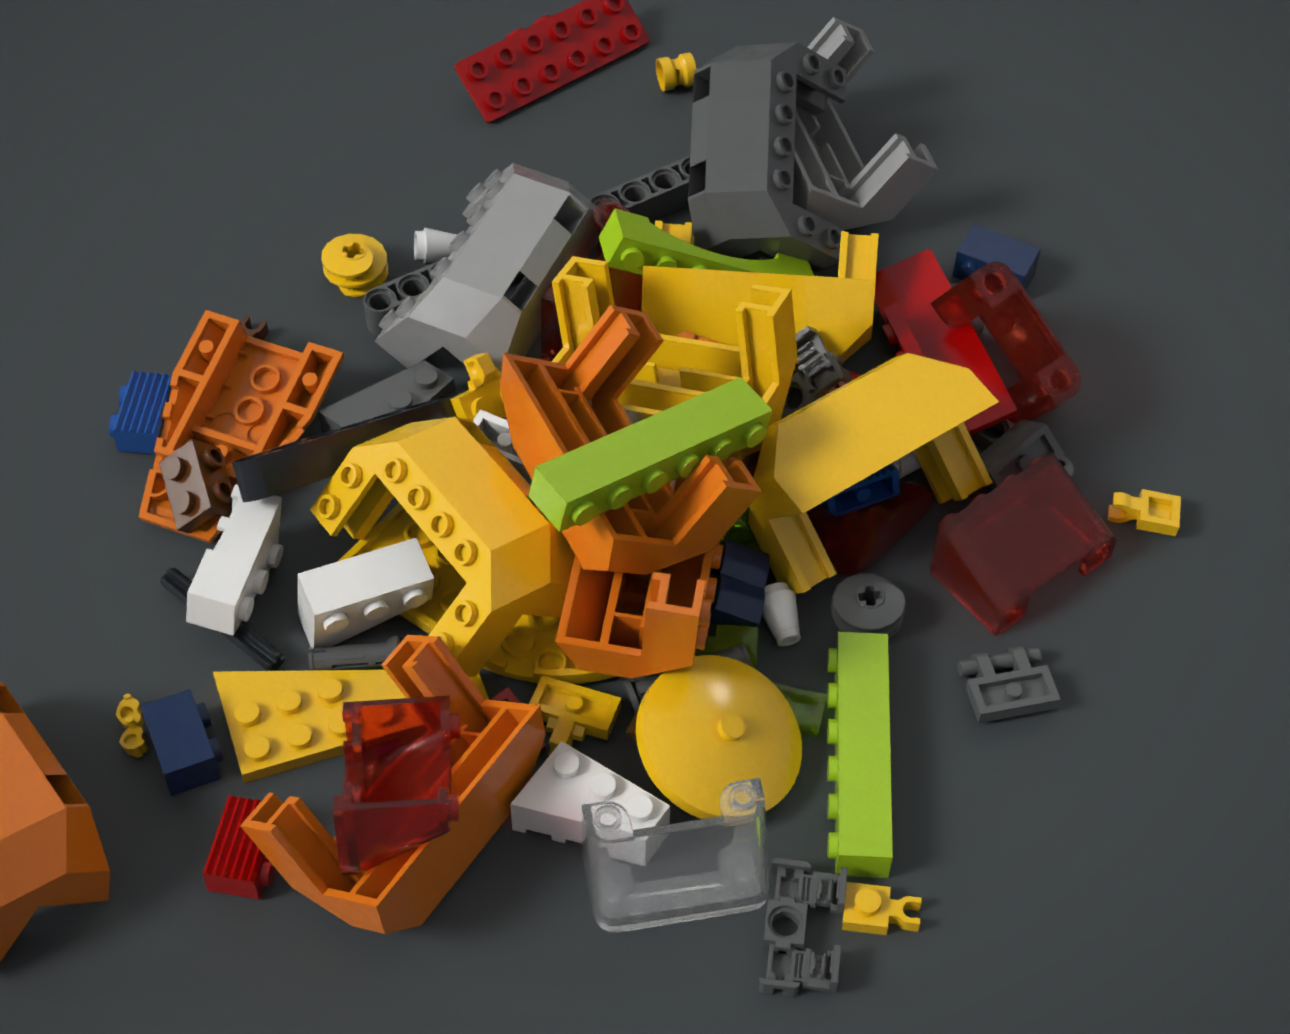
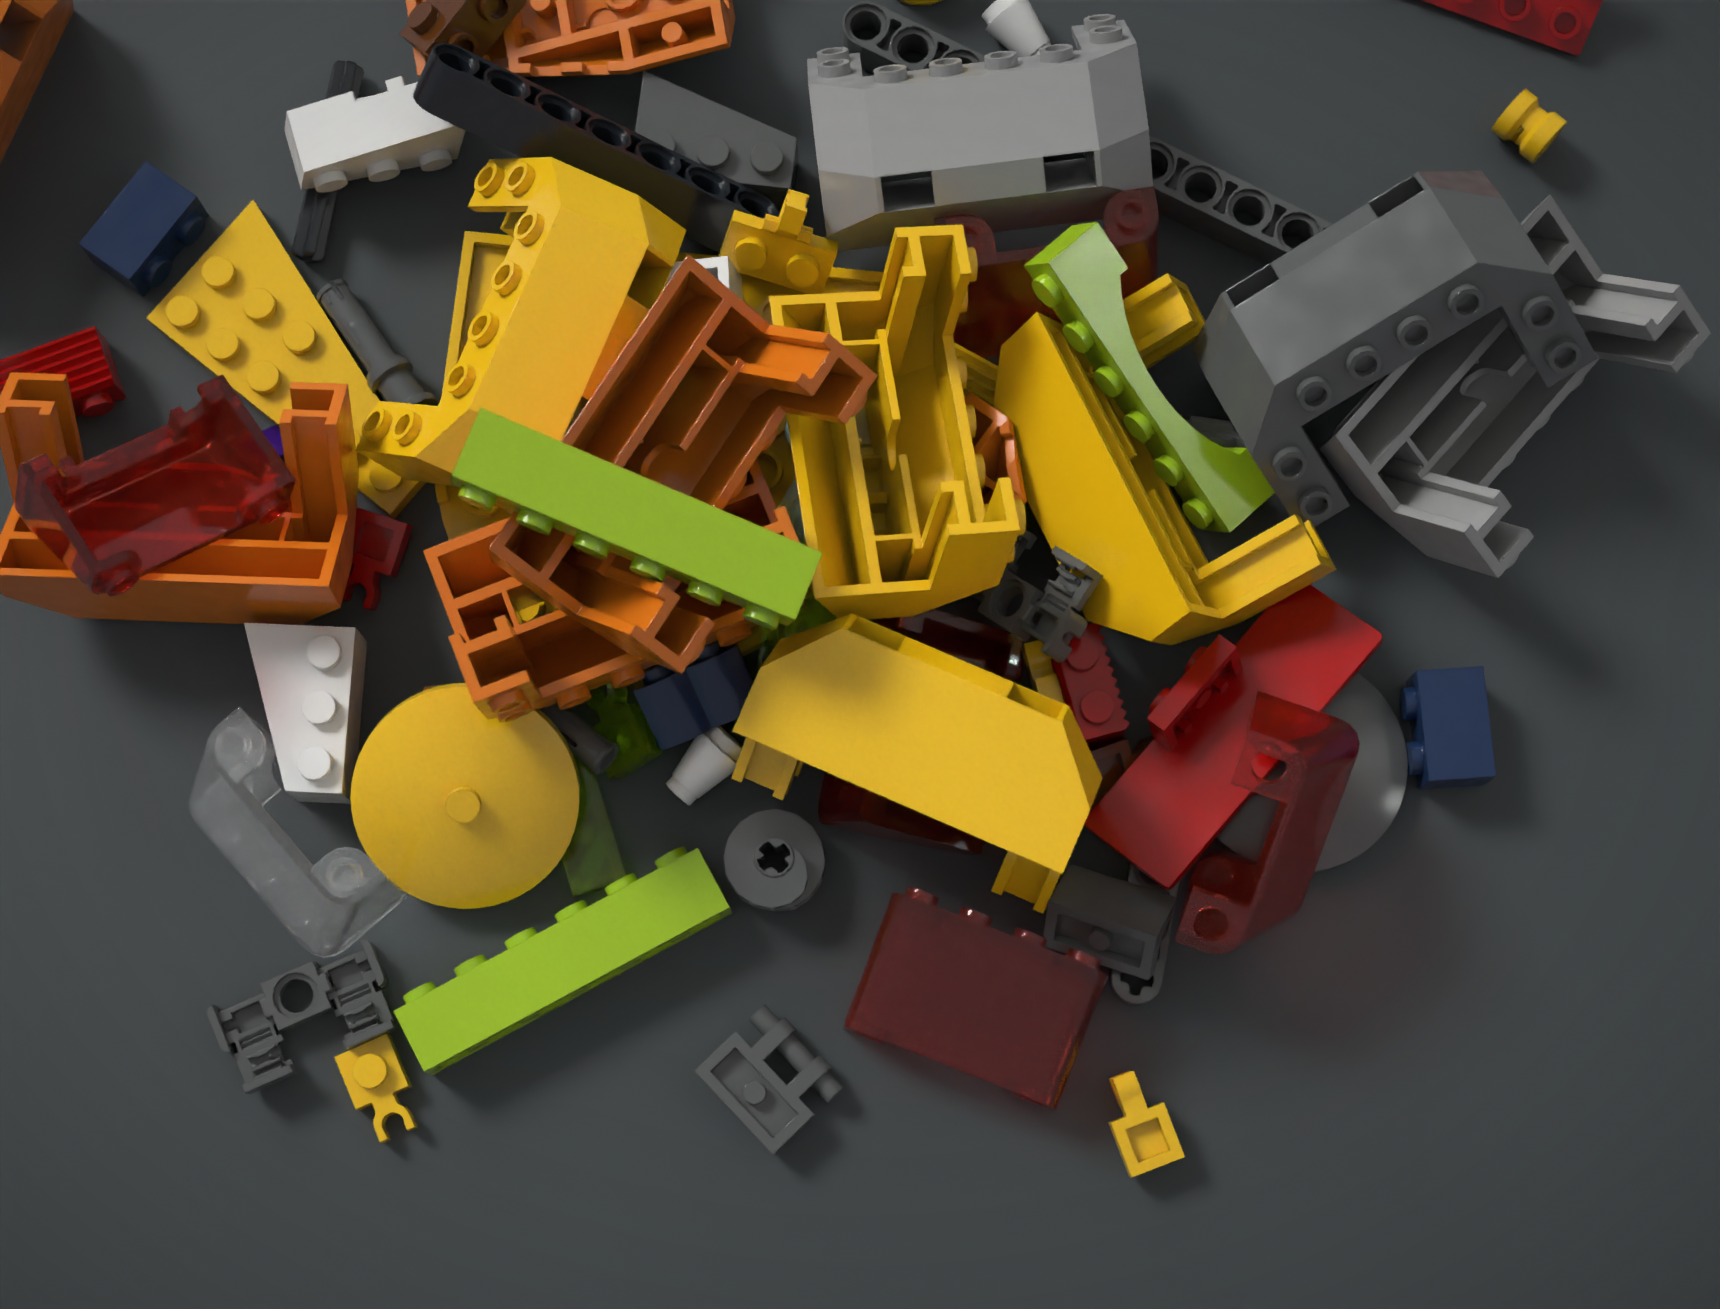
camera: 60 degrees right, 25 degrees up
yellow piece [115,693,148,758] -> none
white wedge [298,538,434,648] -> none
yellow hinge [529,675,621,756] -> none

